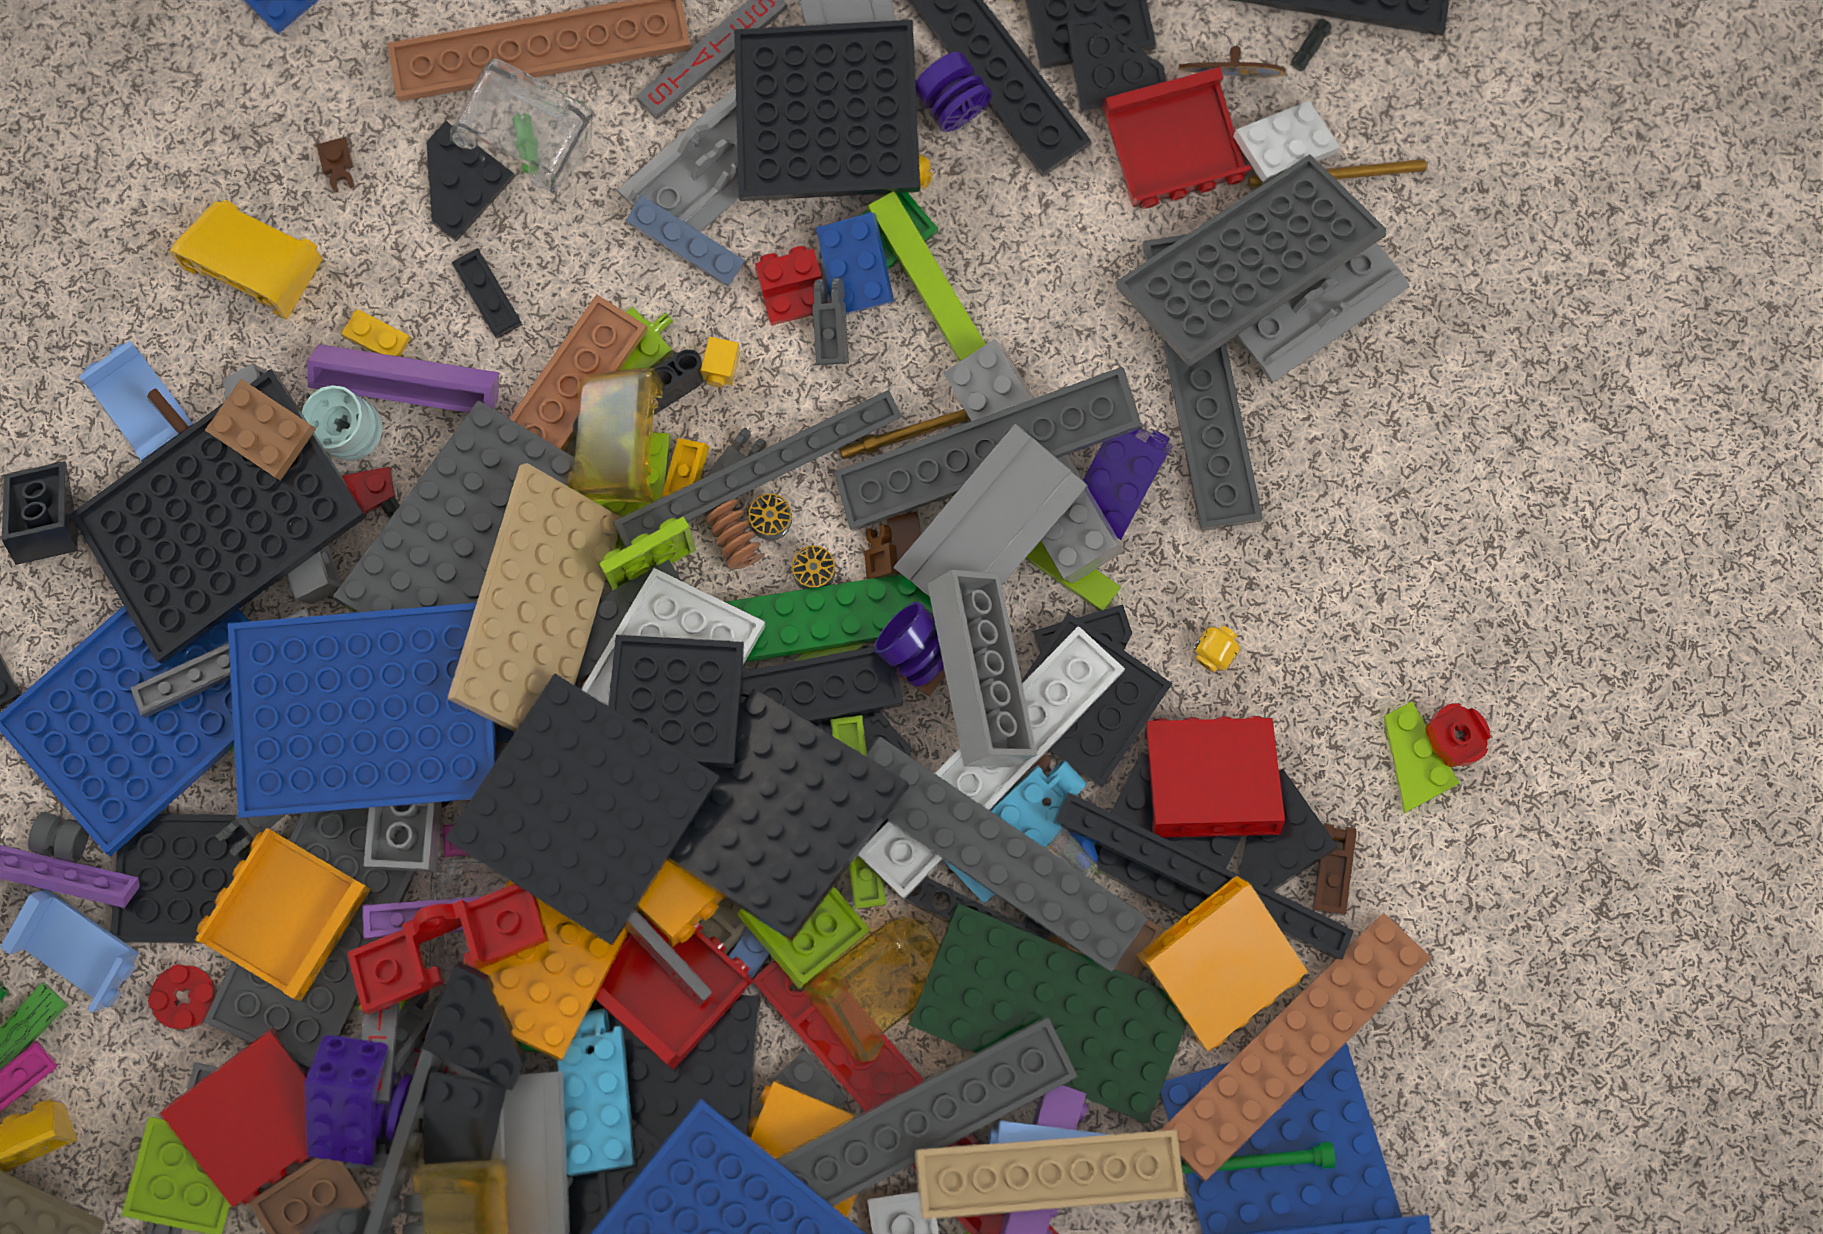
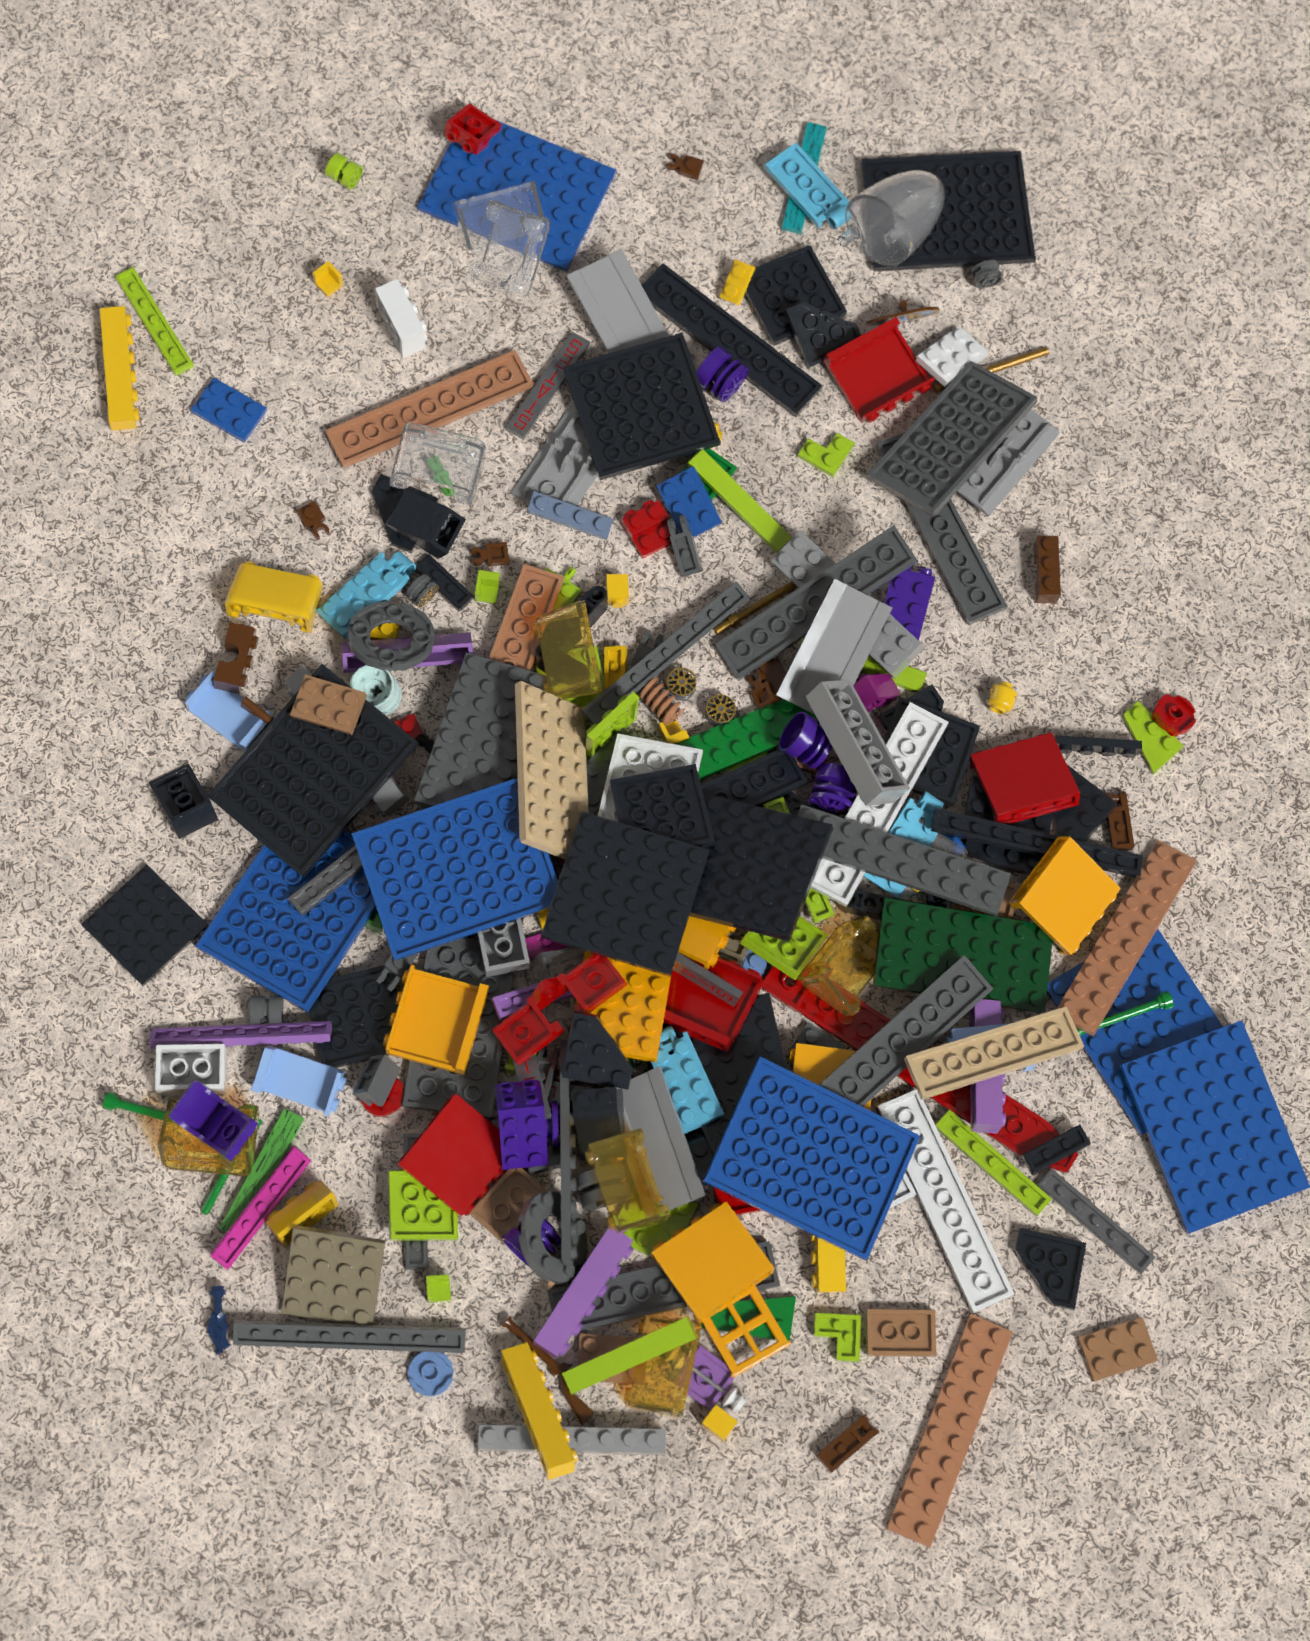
camera: 20 degrees left, 5 degrees down
pearl dark grey axle [1291,18,1332,72] -> none
none -> reddish brown arch [213,622,259,694]
none -> medium azure hinge [316,552,416,639]
none -> dark grey plate [347,601,435,671]
none -> dark grey hinge [352,1054,401,1106]
none -> black slope [386,489,466,559]
none -> dark grey wheel [406,574,439,608]
none -> reddish brown plate [471,542,509,567]
none -> lime panel [475,570,500,604]
none -> yellow panel [658,721,689,744]
none -> lime plate [797,433,855,477]
none -> dark purple wheel [809,763,857,815]
none -> magenta brick [853,673,902,713]
none -> dark grey wheel [971,260,1003,289]
none -> reddish brown arch [1033,535,1061,604]
none -> black plate [1055,735,1142,758]

